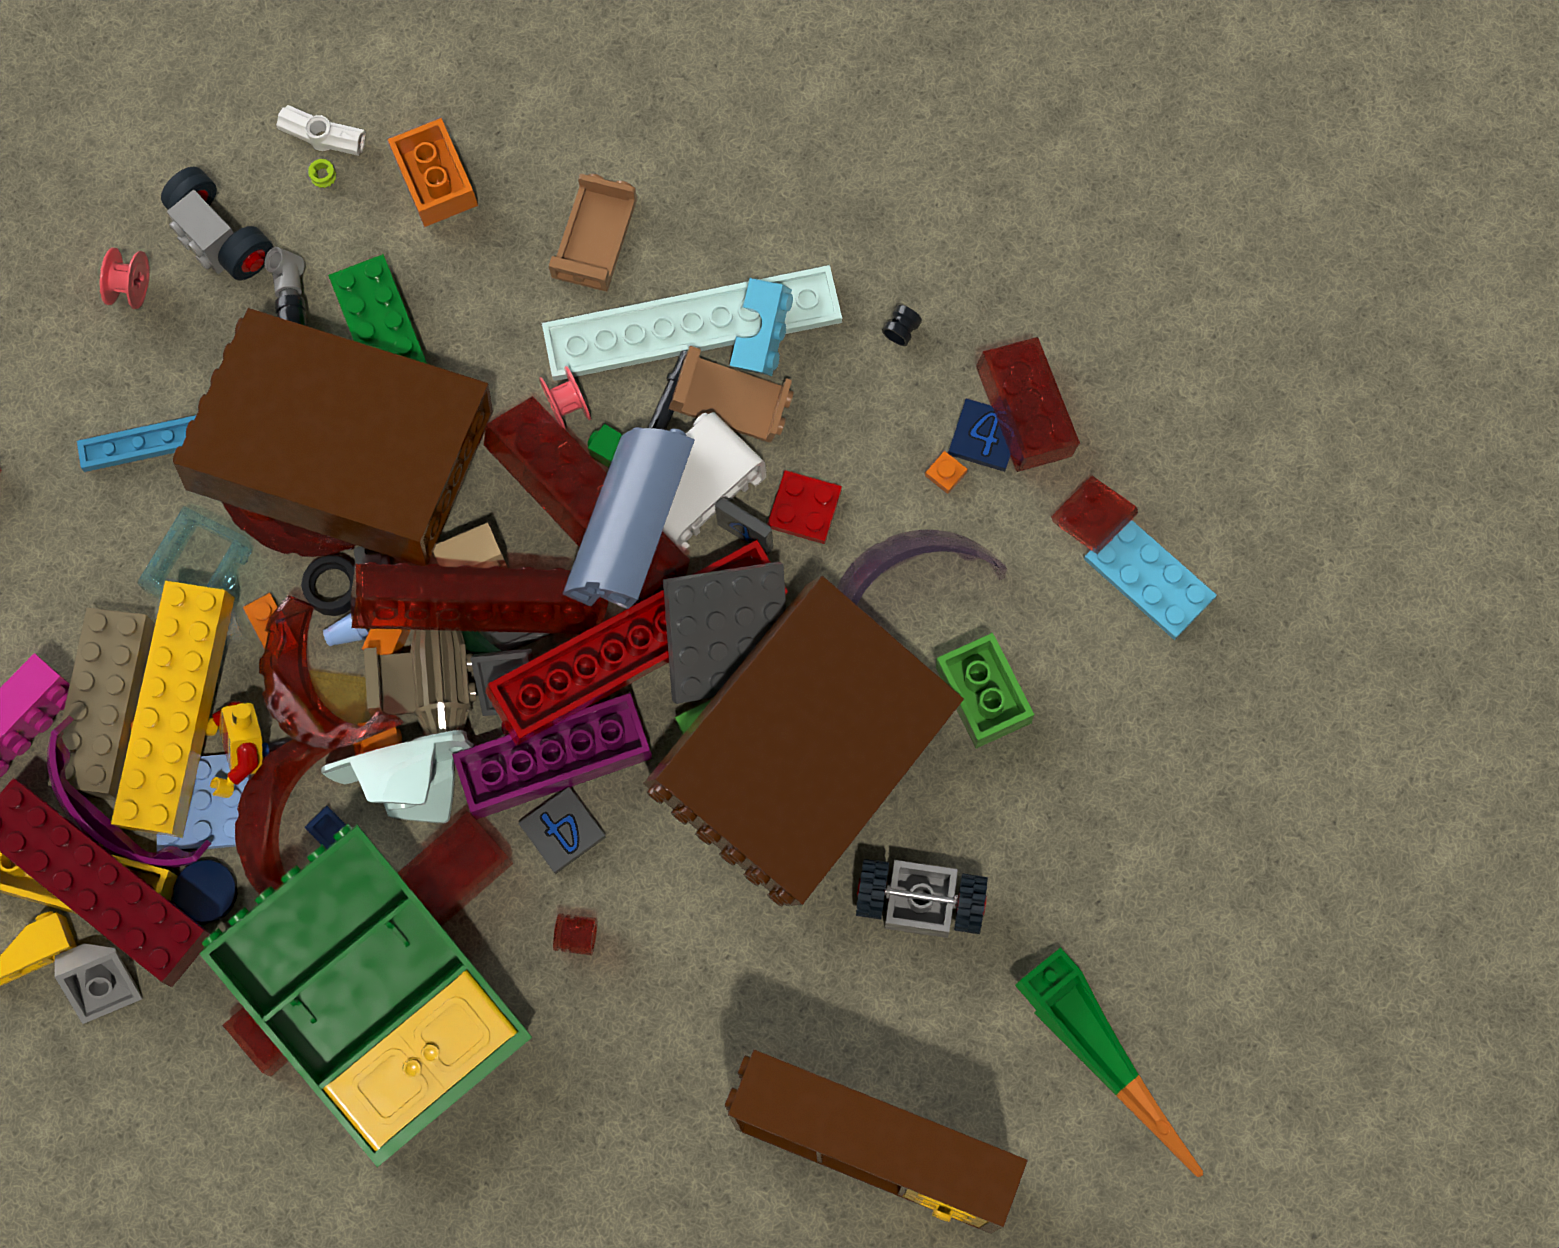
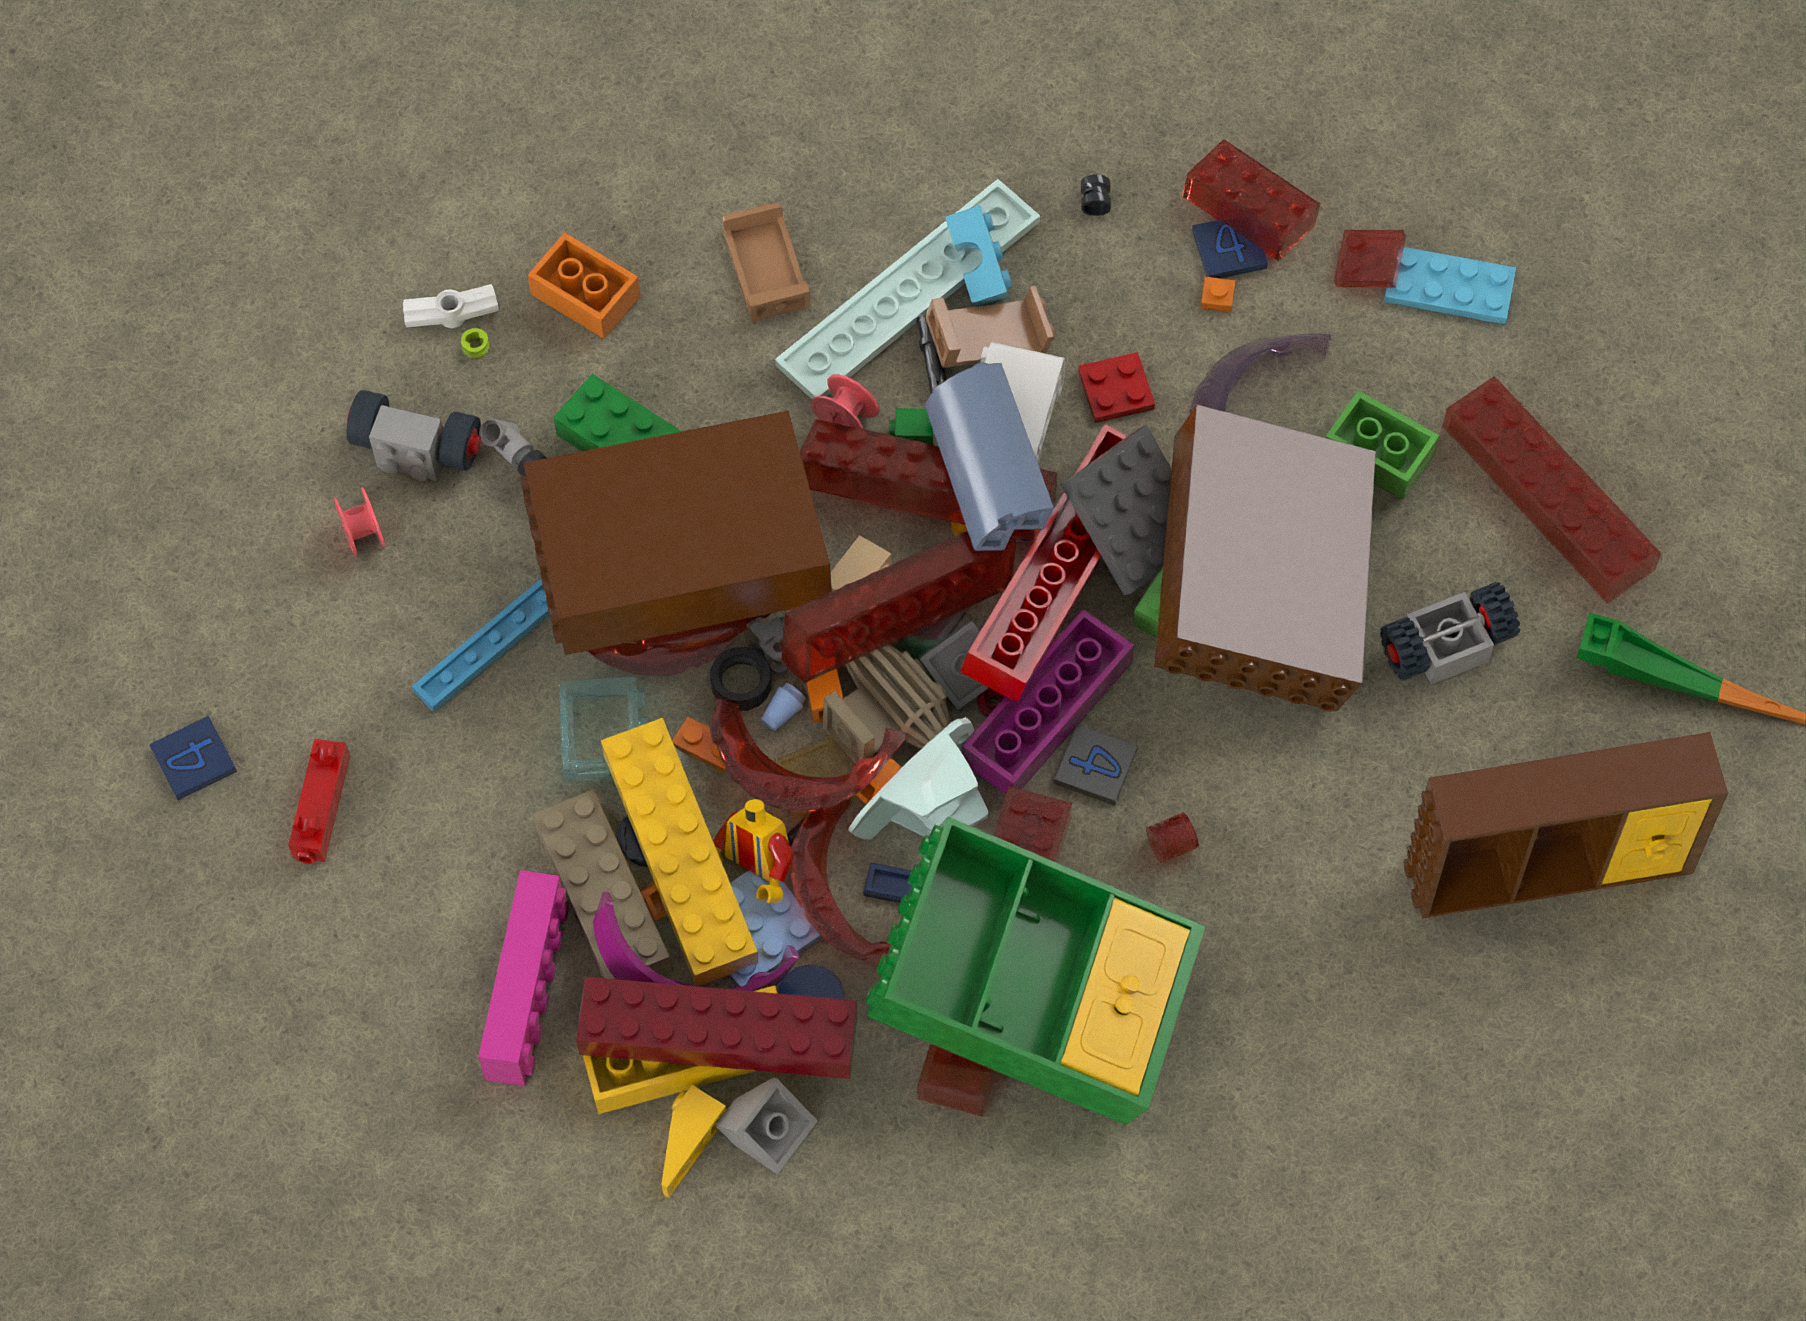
camera: 35 degrees left, 10 degrees down
dark grey tile [715,497,773,556] -> none
none -> clear red brick [1442,376,1661,604]

